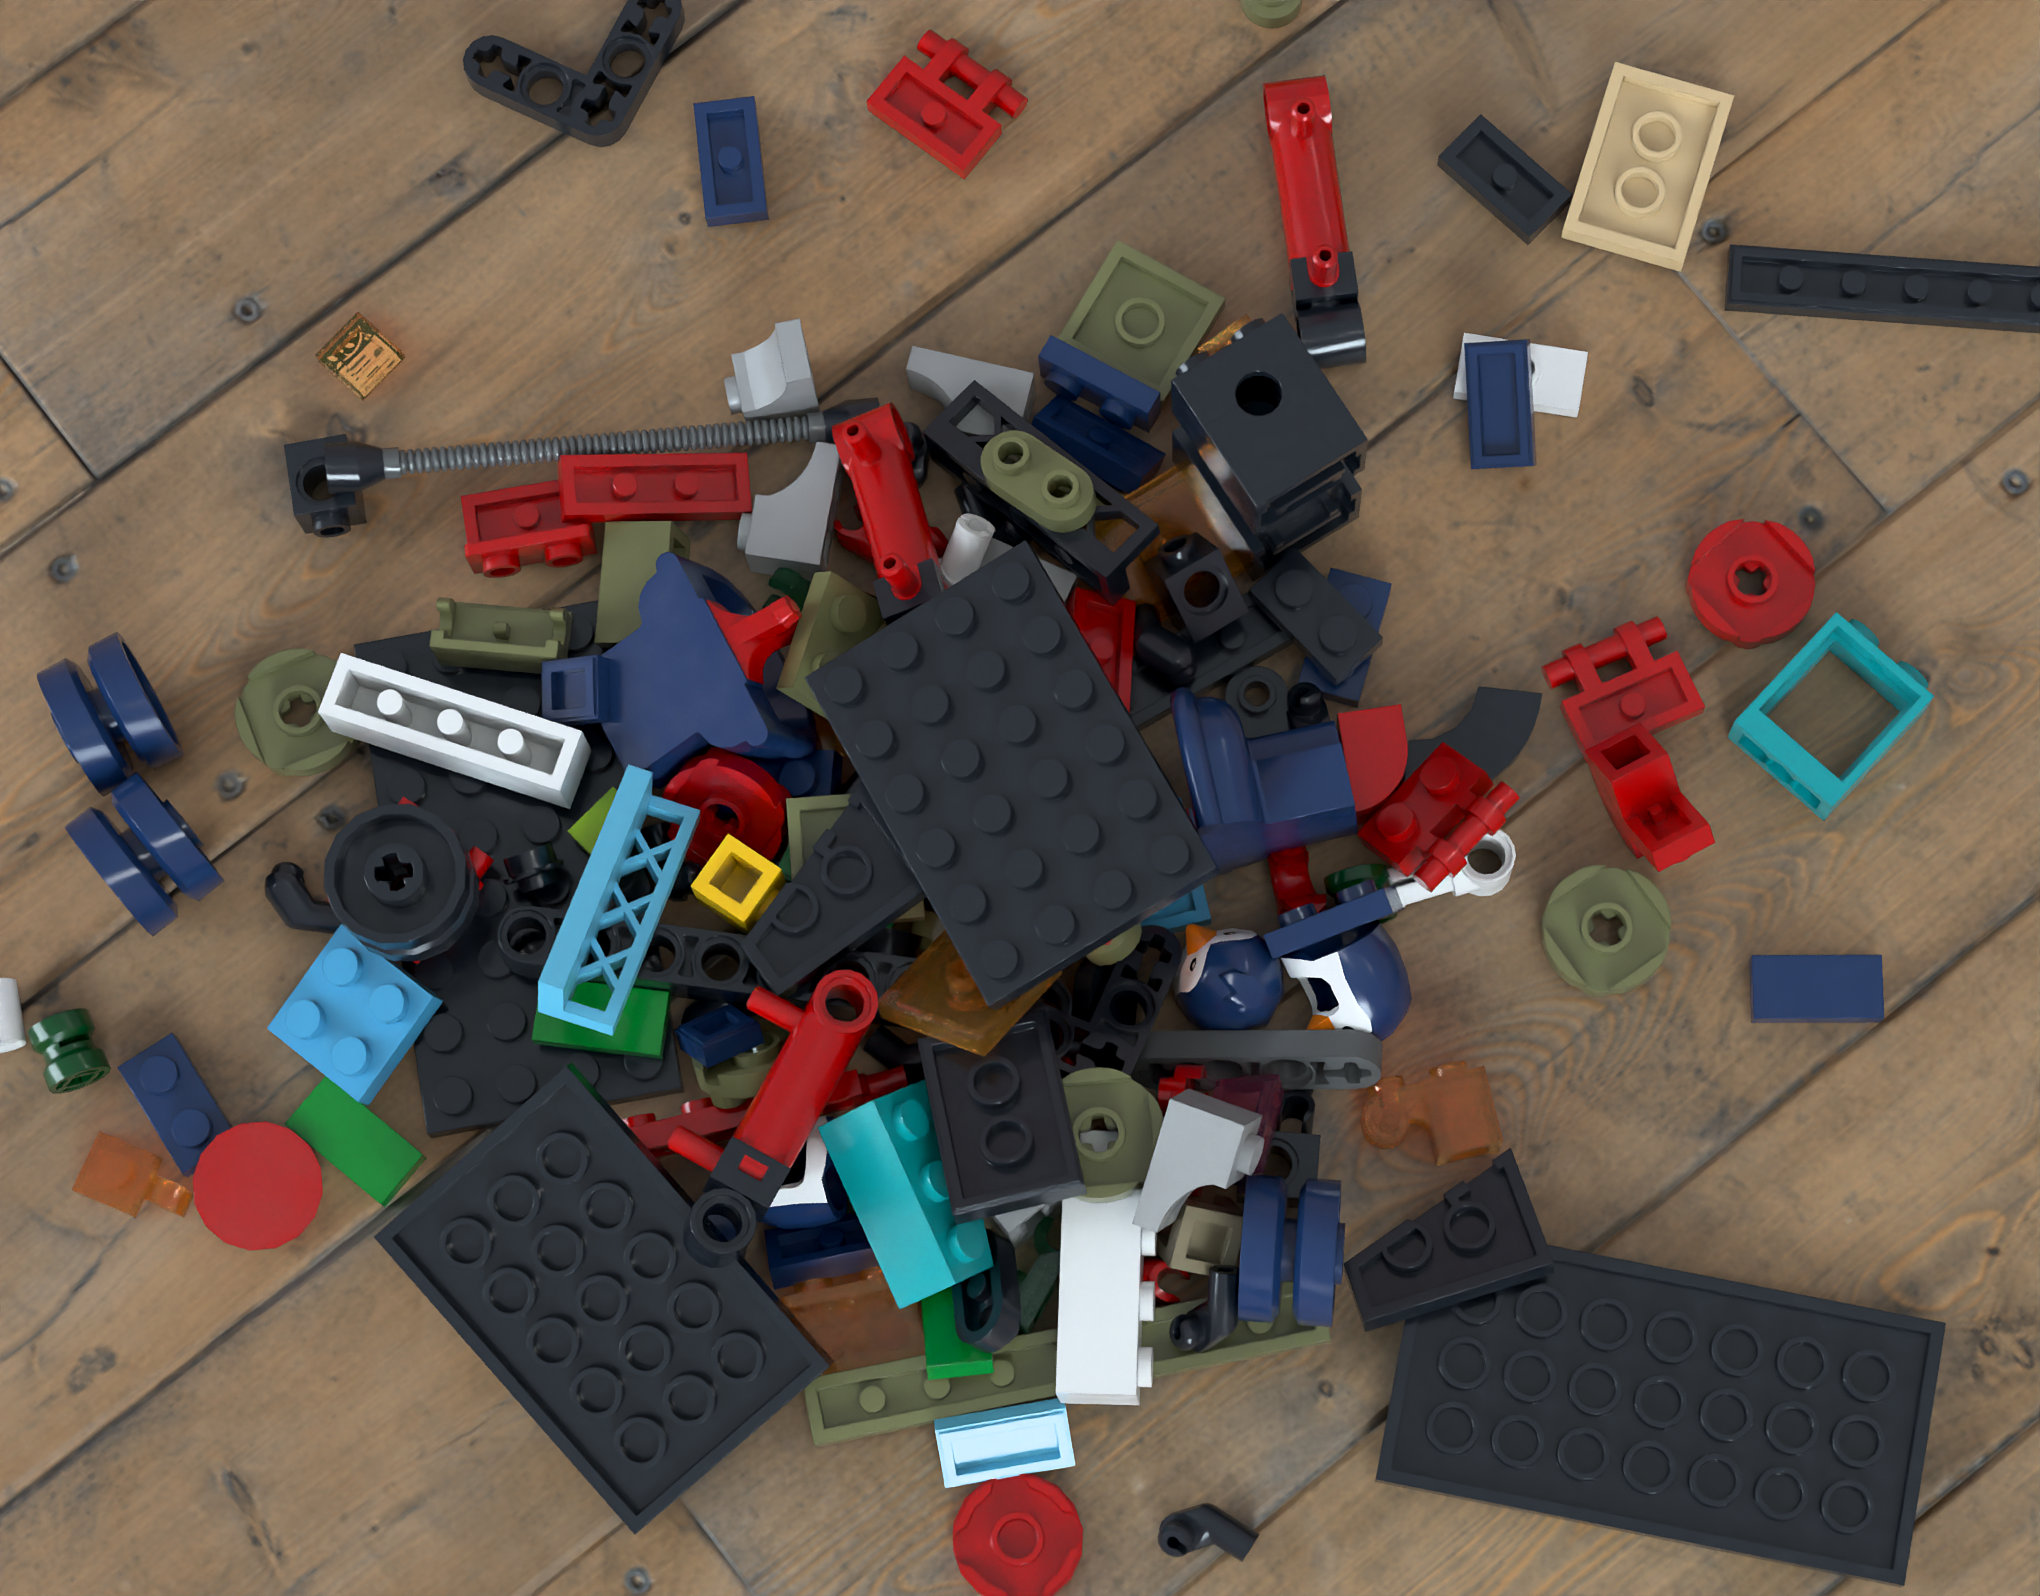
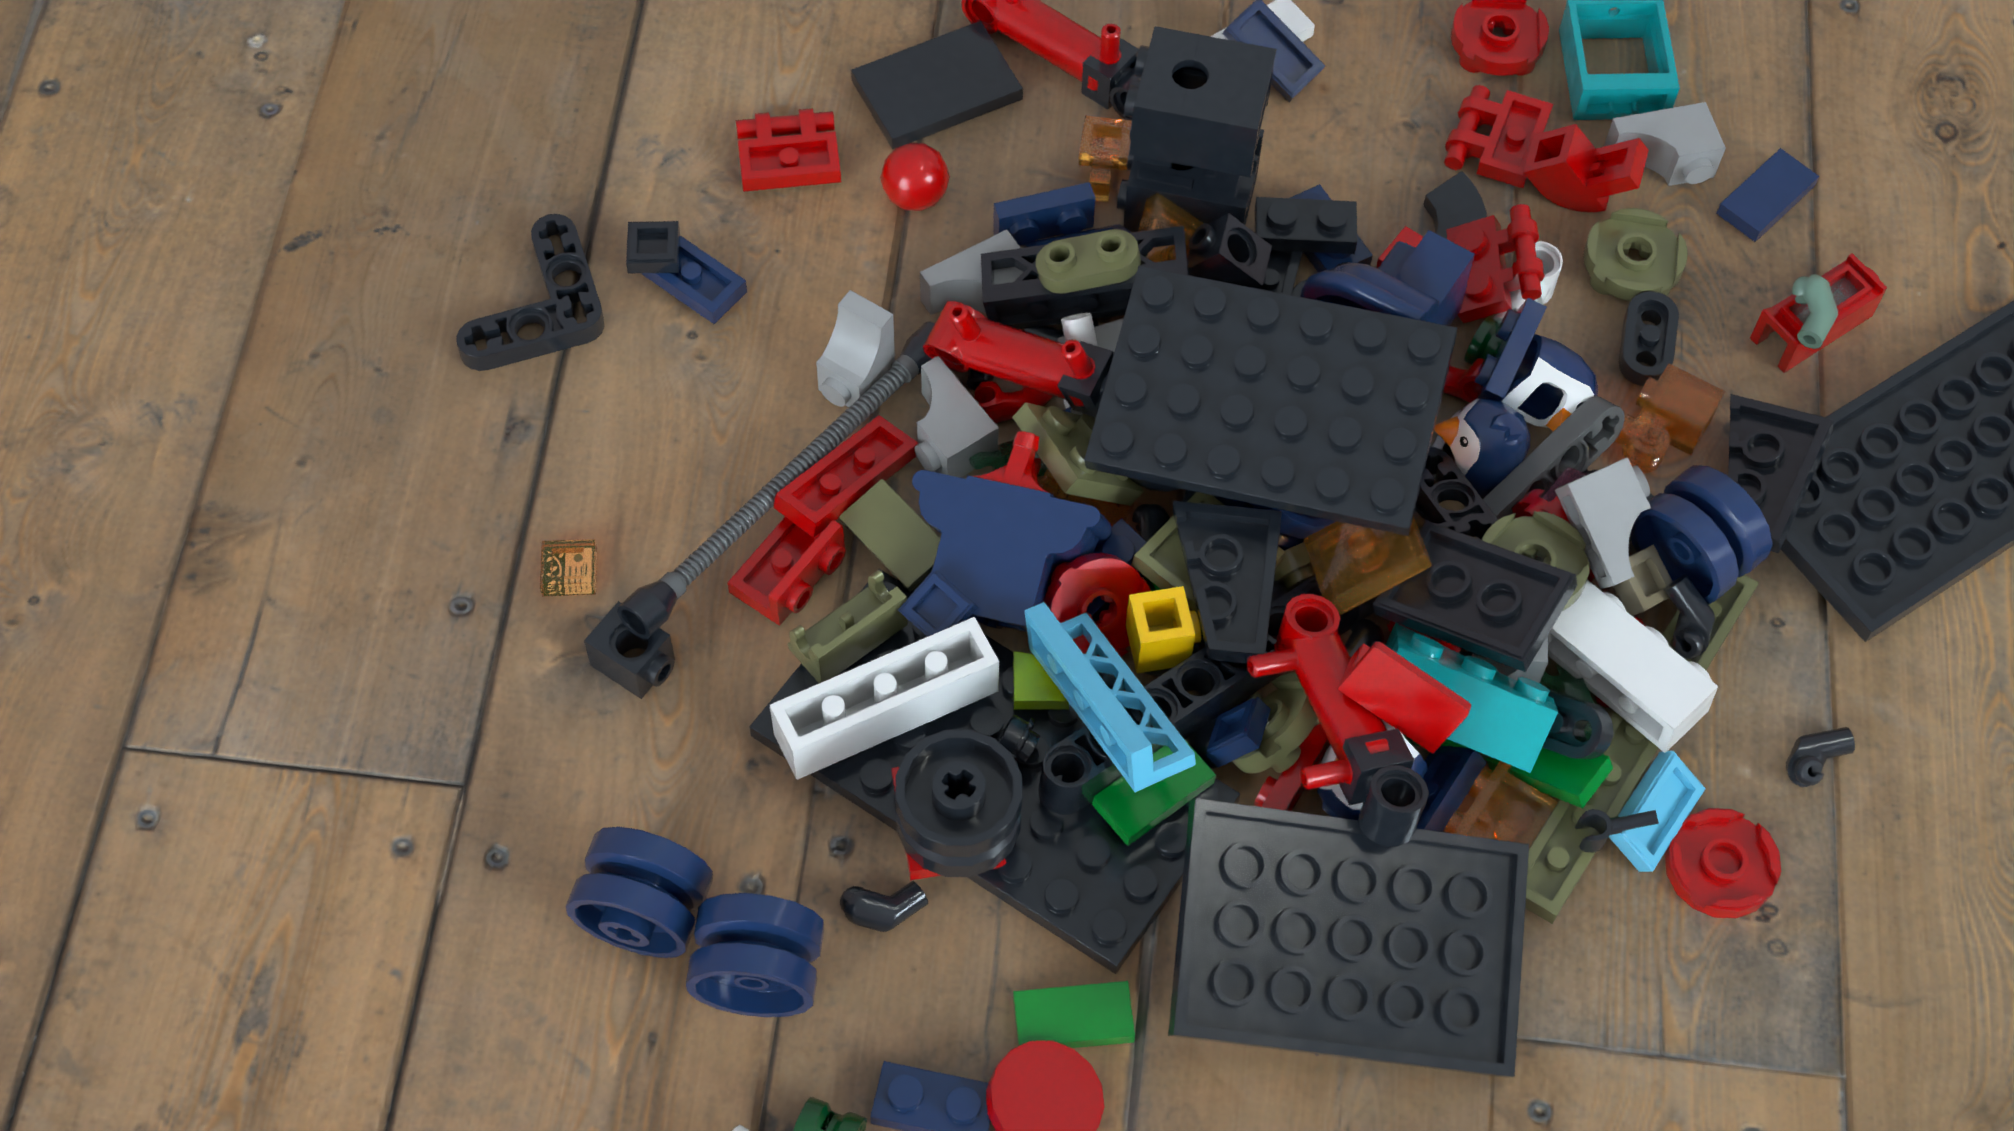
camera: 55 degrees left, 15 degrees down
olive plate [235,648,361,777] -> none
dark azure plate [267,924,444,1105] -> none
olive plate [1058,240,1226,409] -> none
none -> black tile [626,221,680,274]
none -> black tile [851,21,1023,150]
none -> red piece [880,143,950,211]
none -> red panel [1338,642,1471,754]
none -> black hand [1575,809,1659,853]
none -> light grey arch [1604,102,1726,186]
none -> black plate [1619,291,1679,386]
none -> red window [1750,253,1887,373]
none -> sand green arm [1792,274,1838,349]

